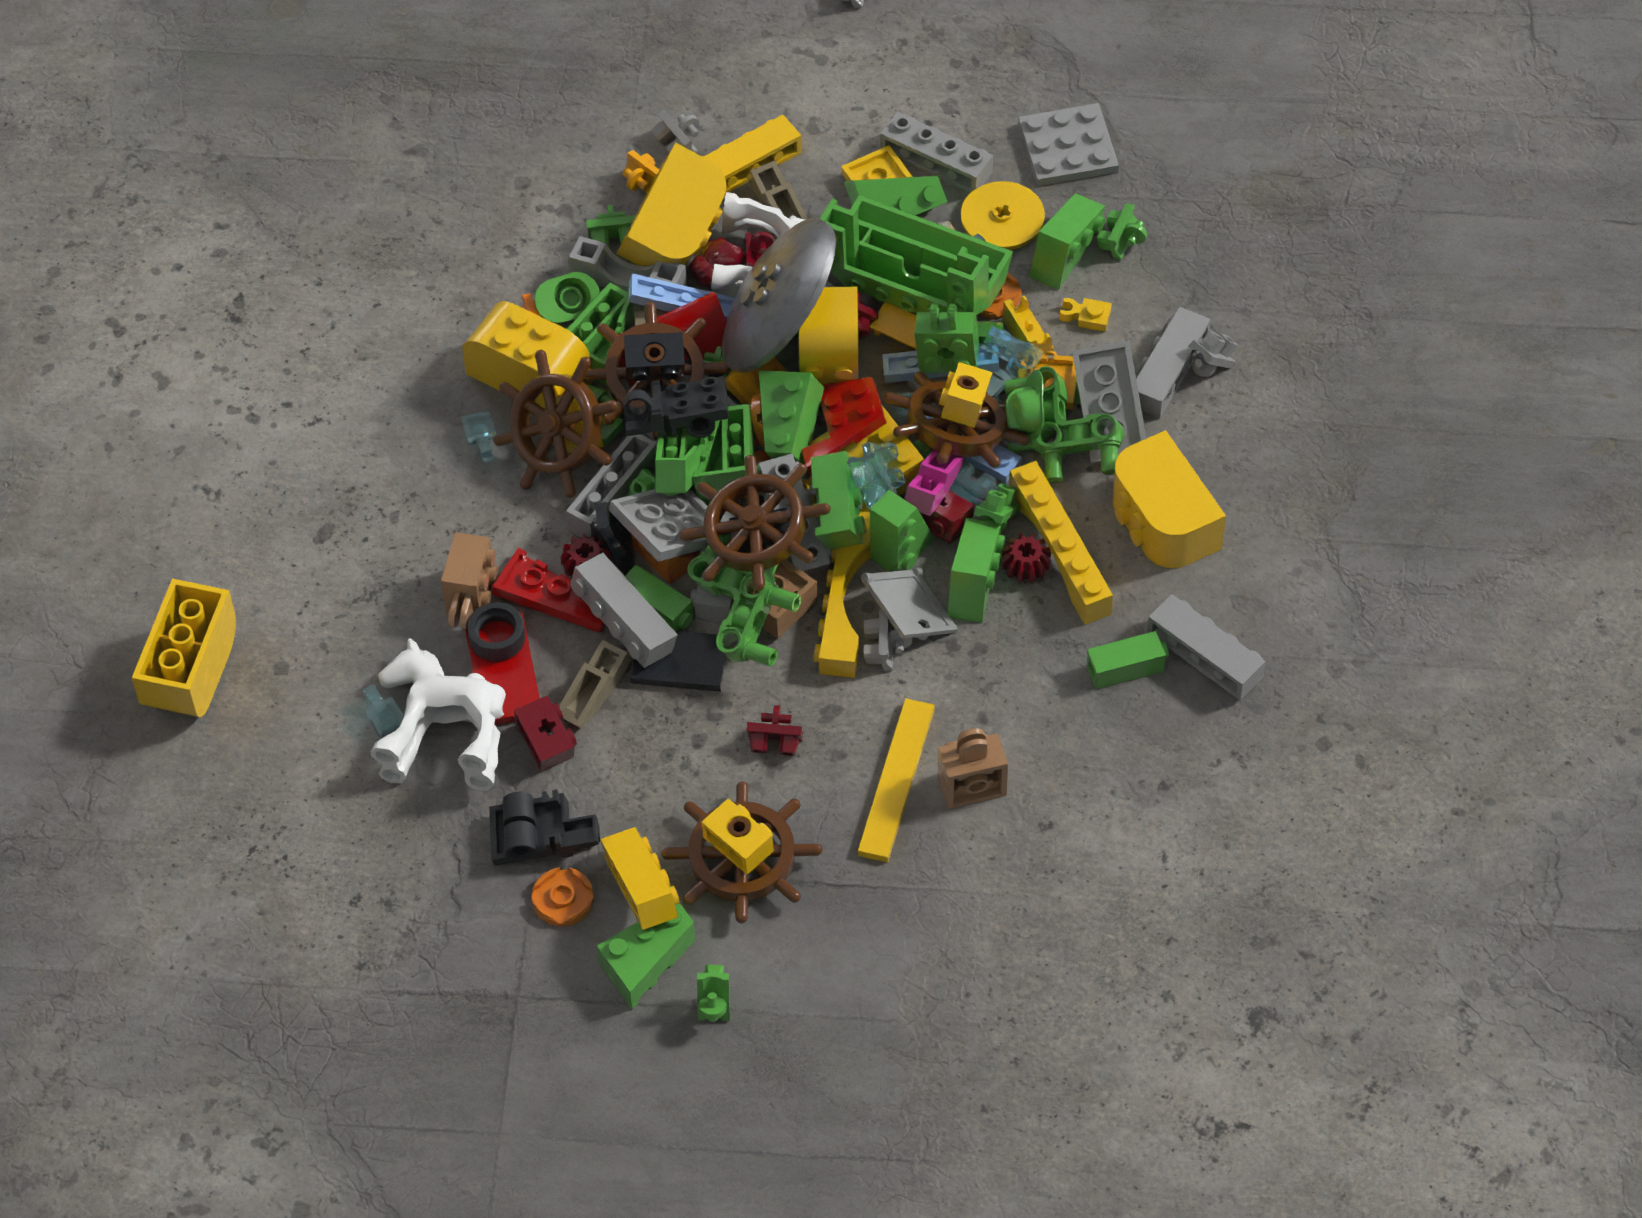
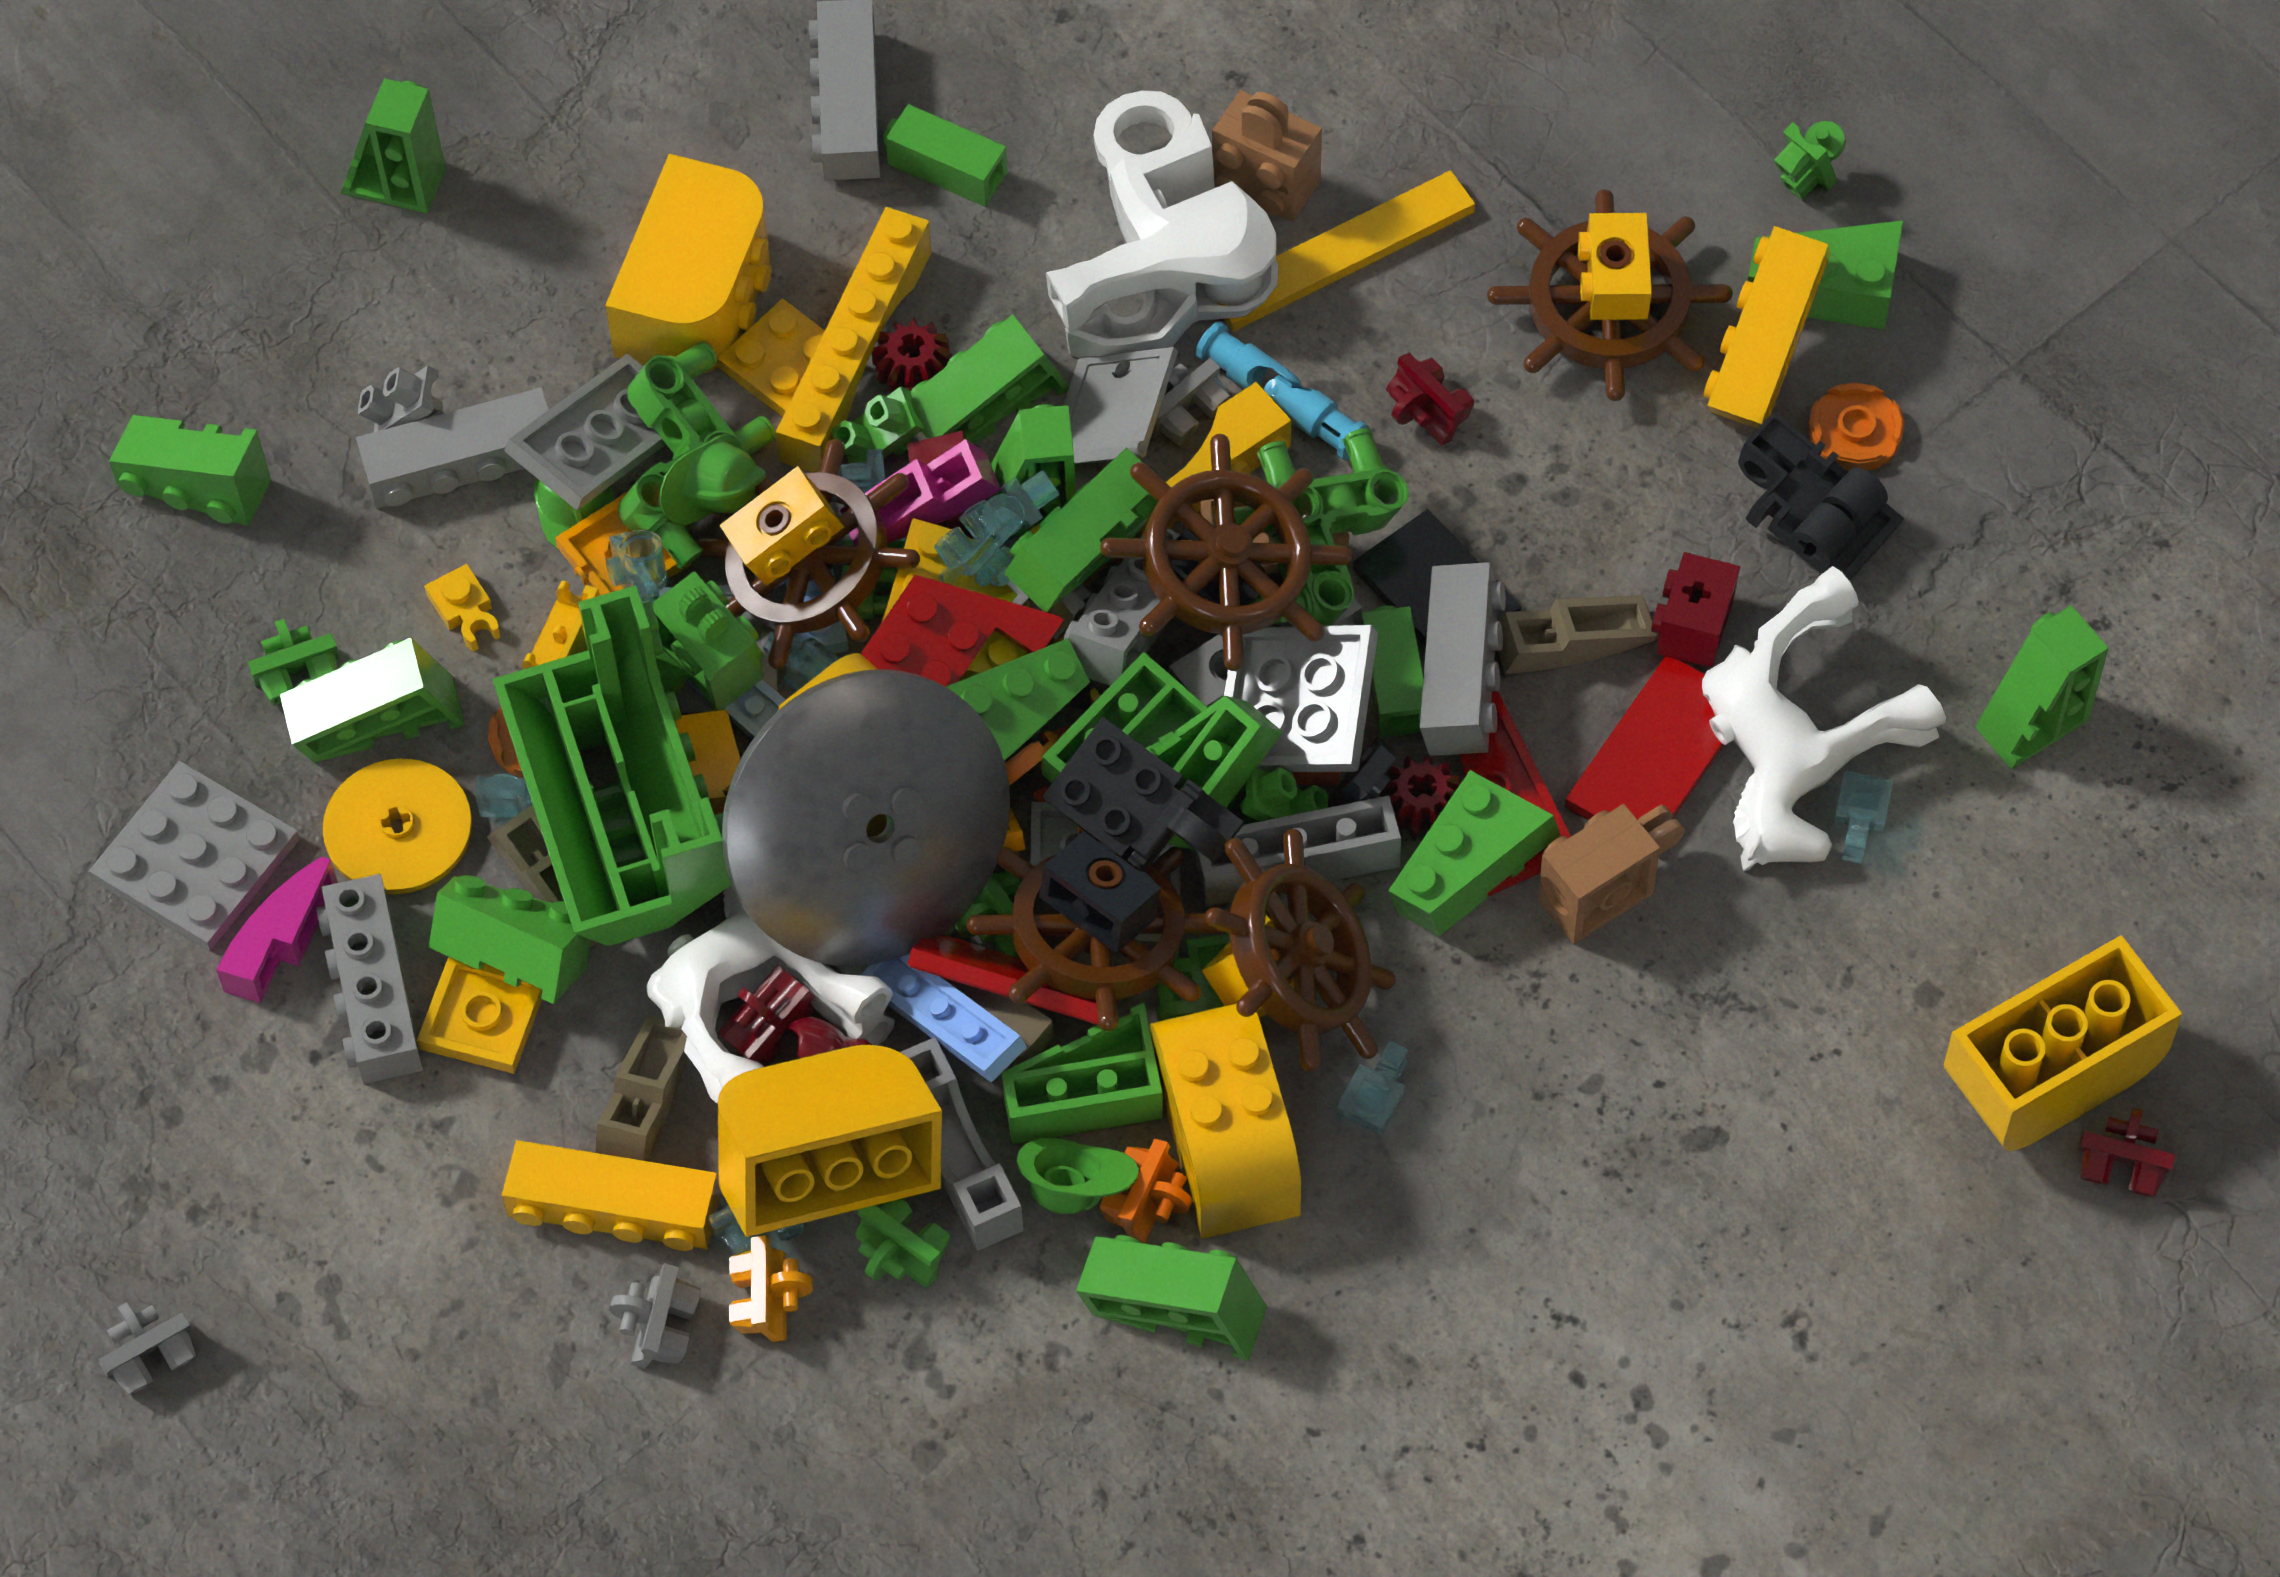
camera: 135 degrees left, 5 degrees up
black tyre [467,602,526,662] -> none
none -> bright green wedge [109,415,271,526]
none -> dark pink slope [216,856,338,1003]
none -> bright green wedge [340,78,446,214]
none -> yellow plate [717,298,825,417]
none -> white animal [1046,90,1278,358]
none -> bright green wedge [1076,1235,1267,1361]
none -> medium azure piece [1196,321,1369,461]
none -> bright green wedge [1388,770,1561,937]
none -> bright green wedge [1975,605,2109,770]
none -> dark red hips [2078,1107,2176,1198]

